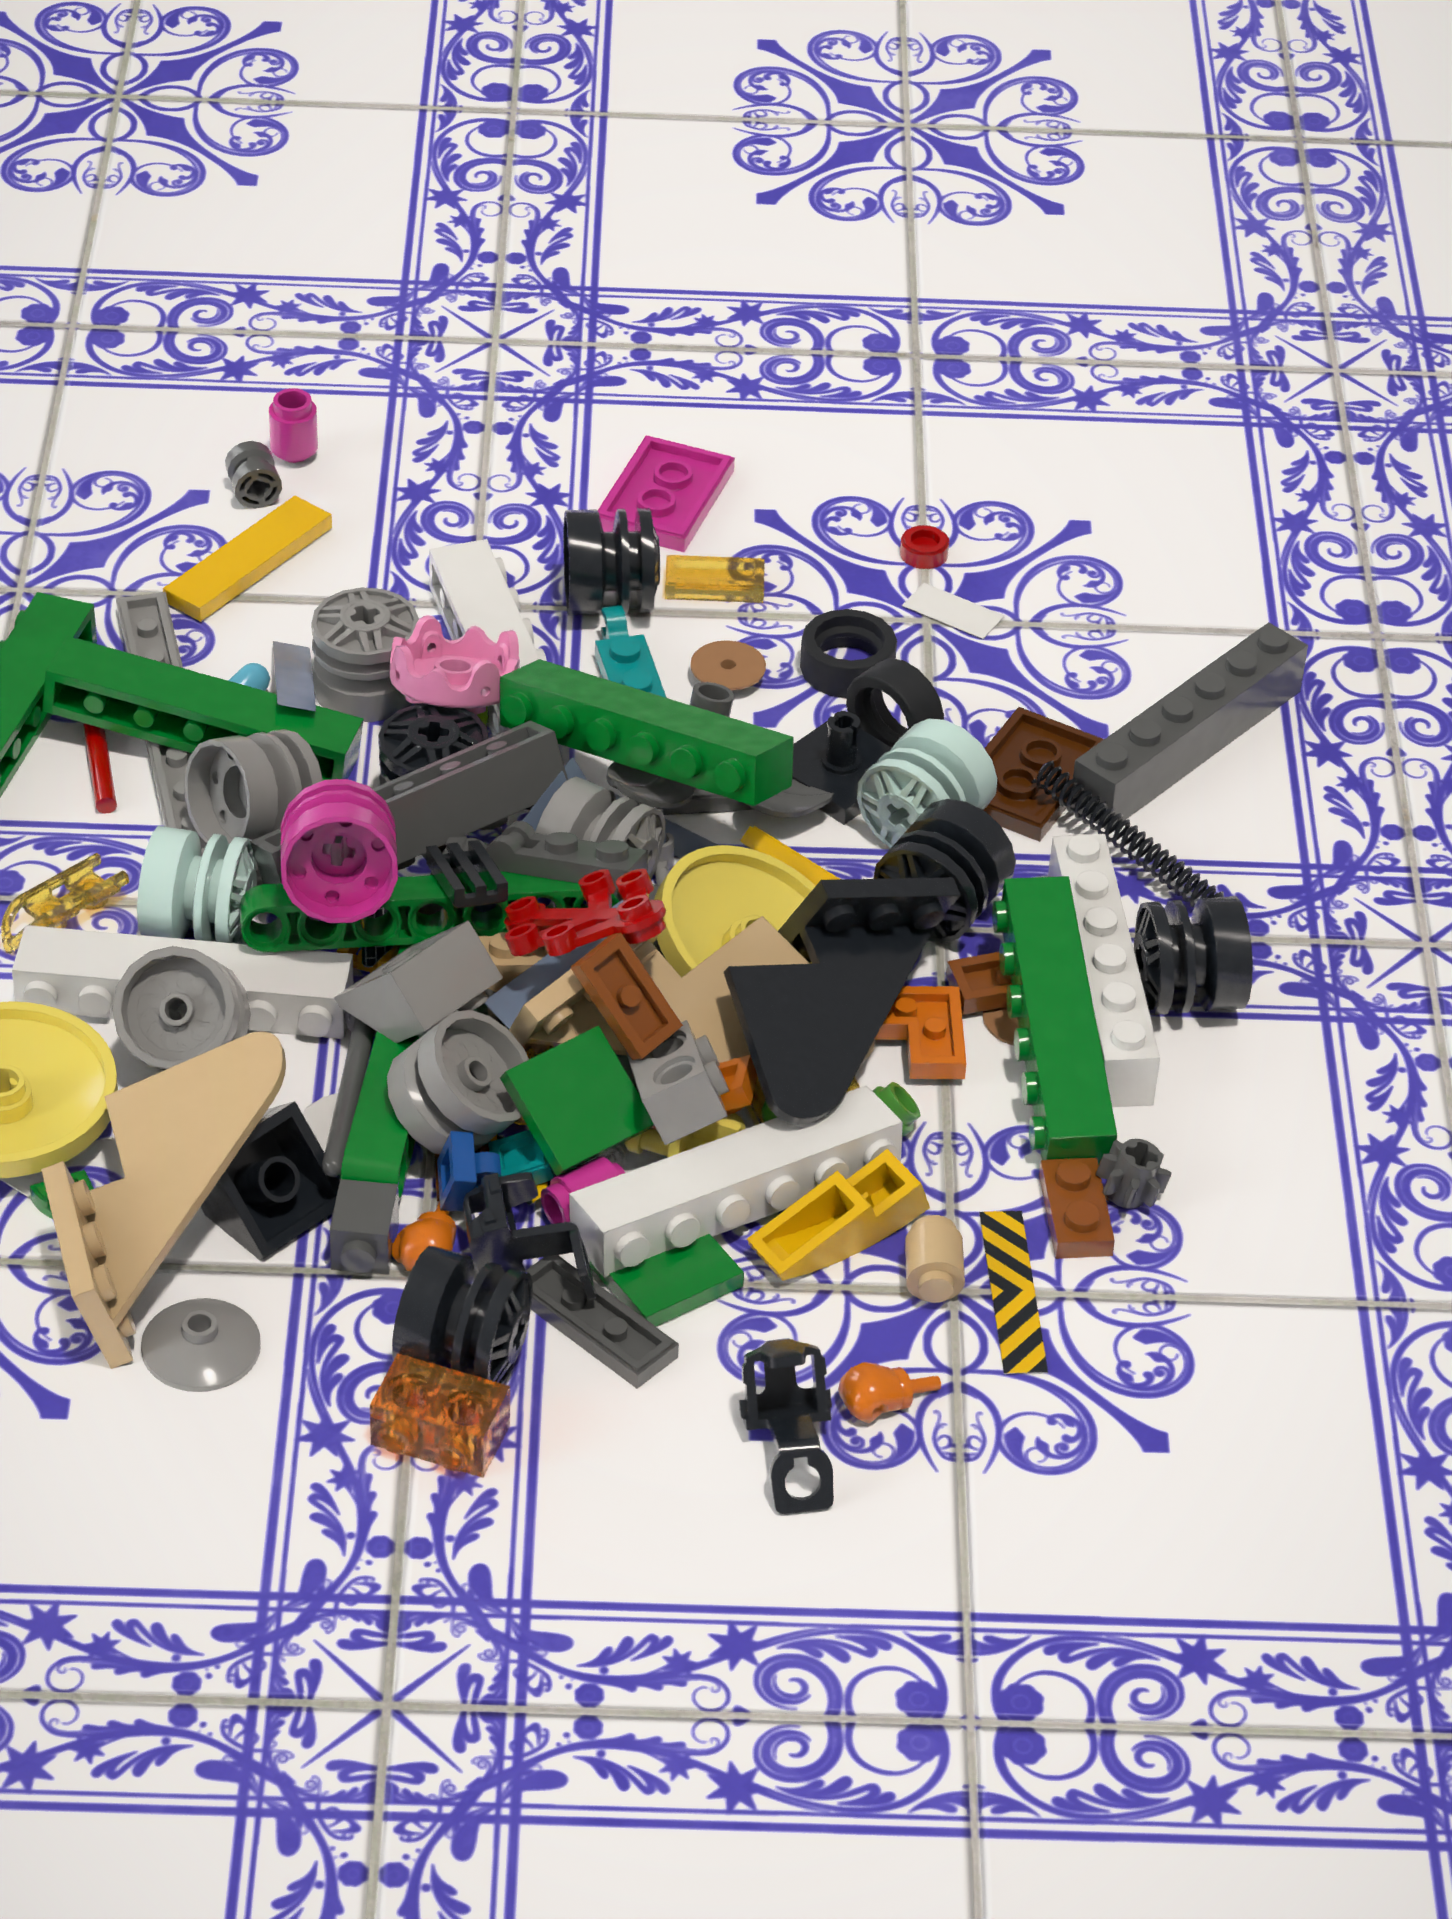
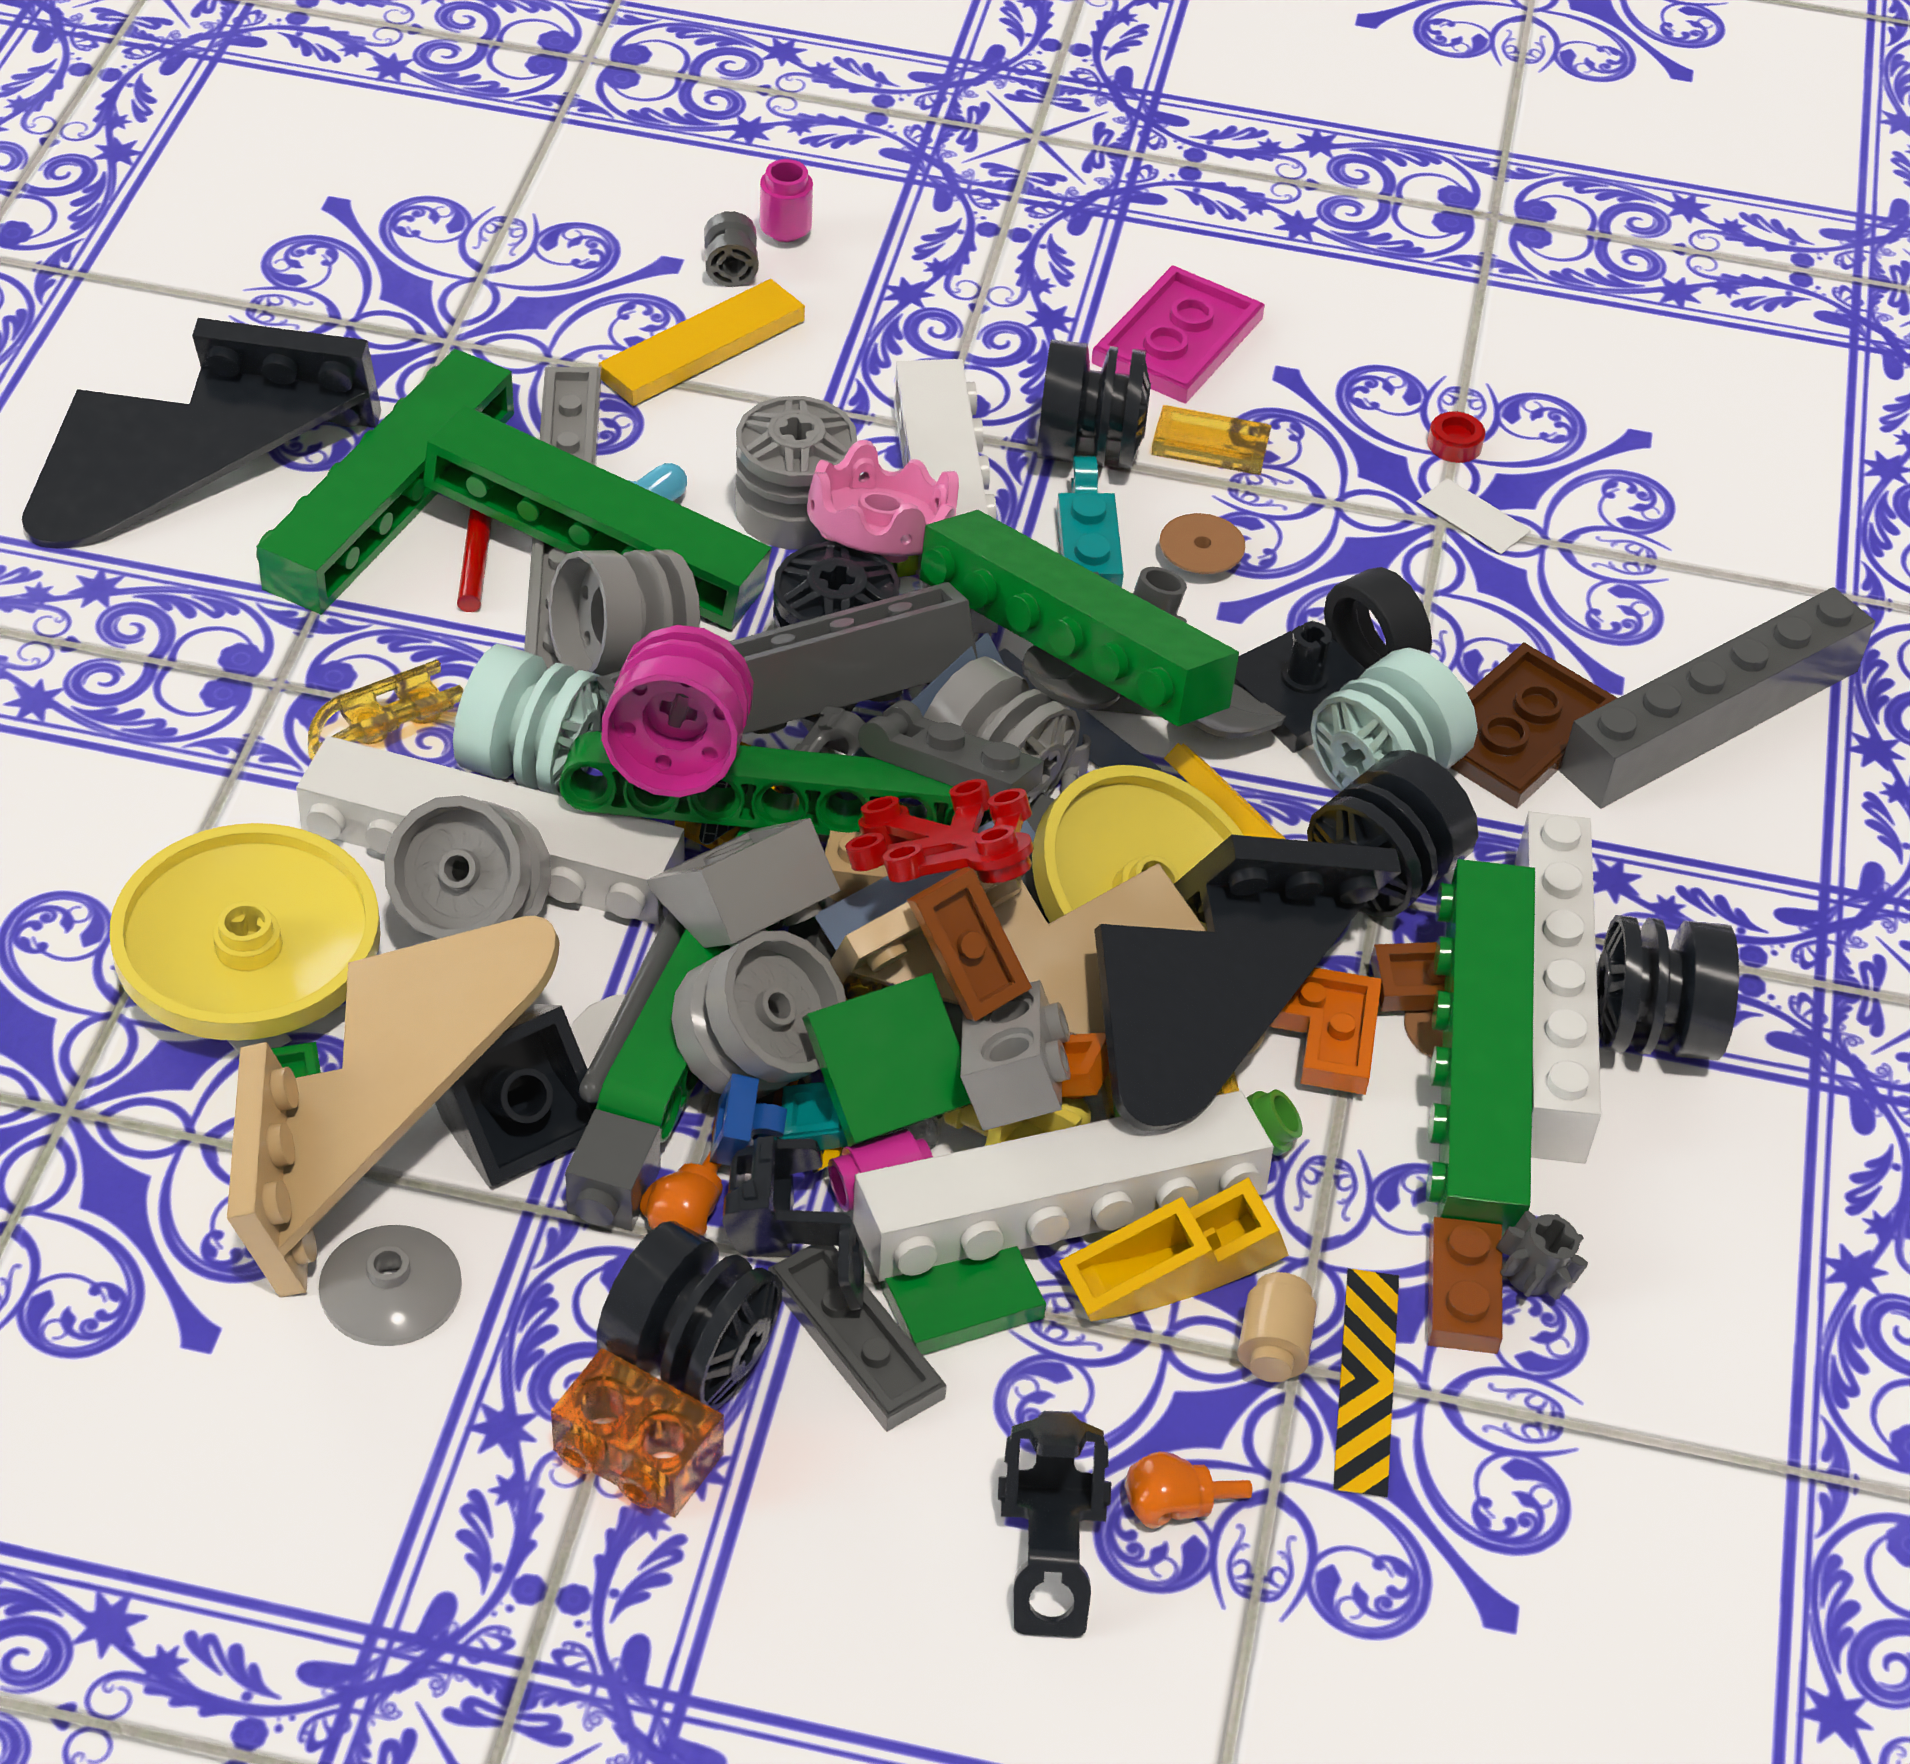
camera: 10 degrees right, 5 degrees up
sand blue sticker [273,641,316,711] -> none
black tile [426,840,508,909] -> none
black tyre [800,609,897,698] -> none
black piece [1032,760,1224,908] -> none

